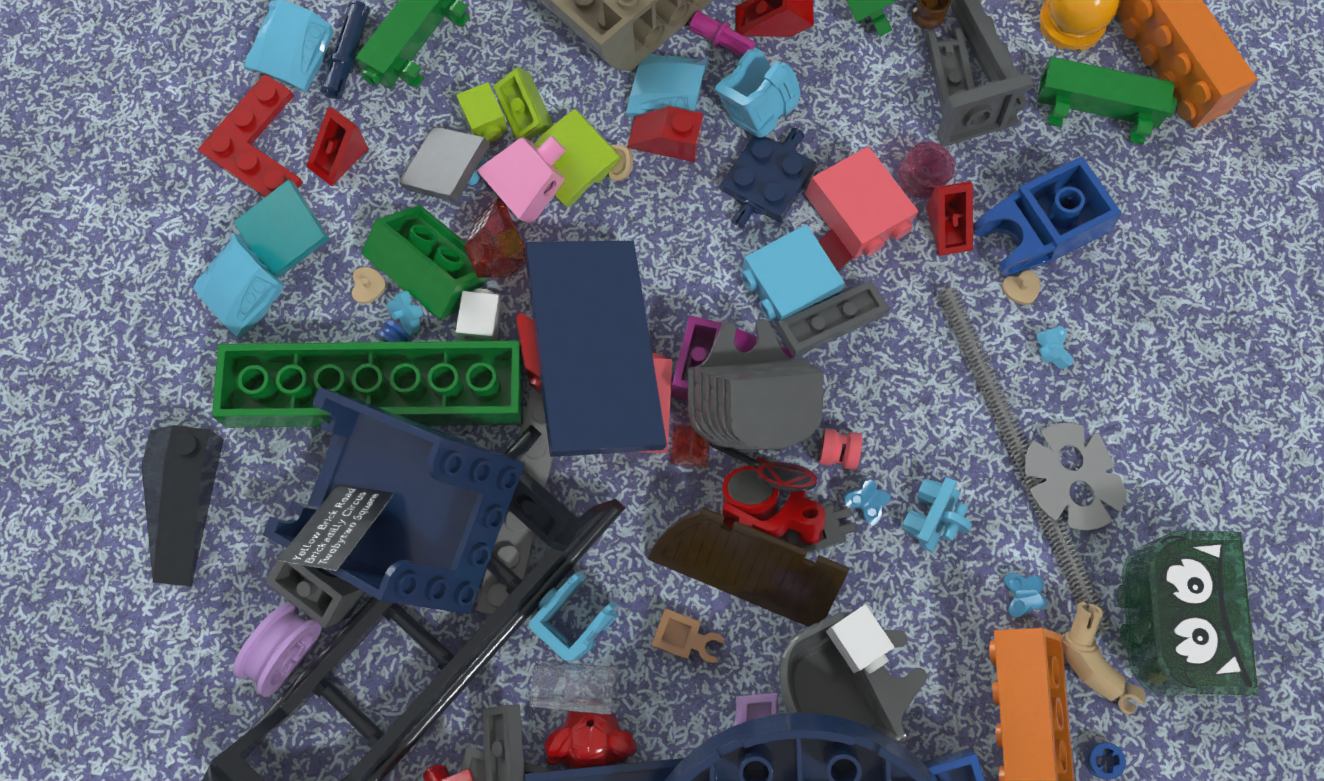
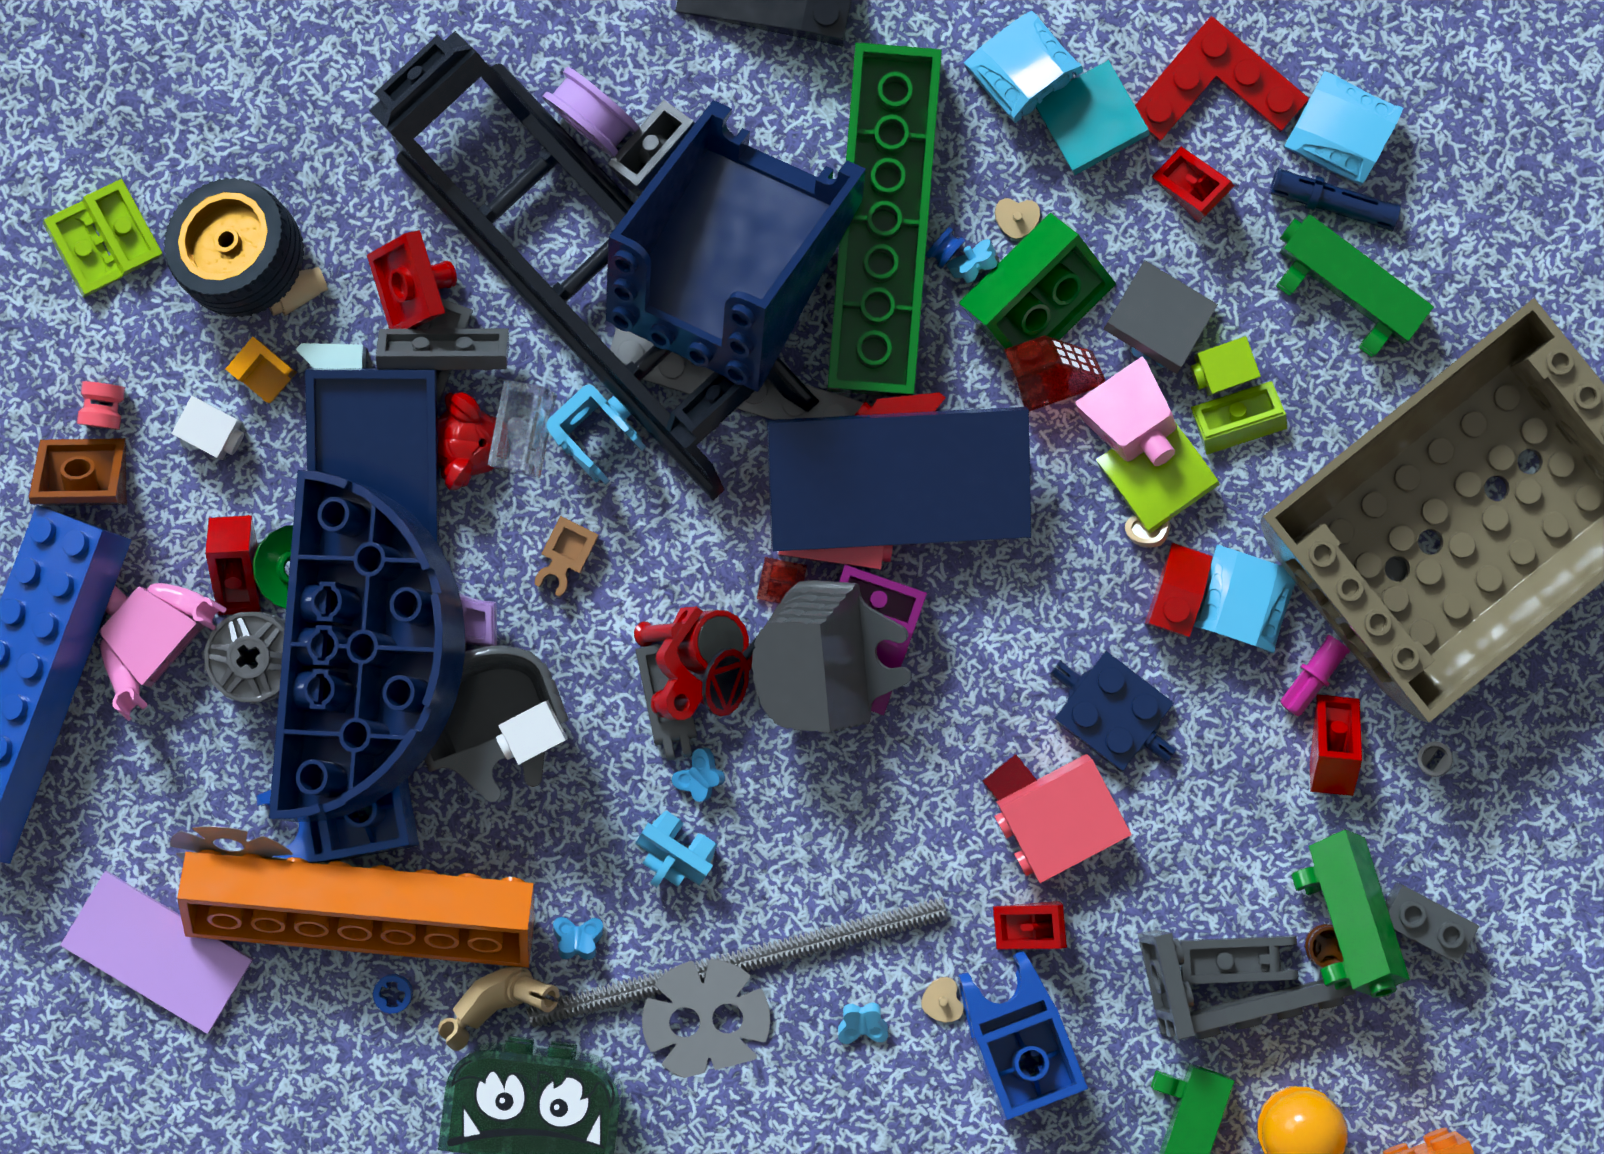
camera: 95 degrees right, 15 degrees up
black sticker [278,485,394,571] -> none
white brick [456,288,503,341] -> none
dark brown piece [648,507,850,627] -> none
medium azure piece [715,48,801,138] -> none
medium azure piece [741,224,845,325] -> none
dark grey plate [776,280,890,358] -> none
coral wheel [818,427,863,470] -> none
clear pink wheel [898,142,955,198] -> none

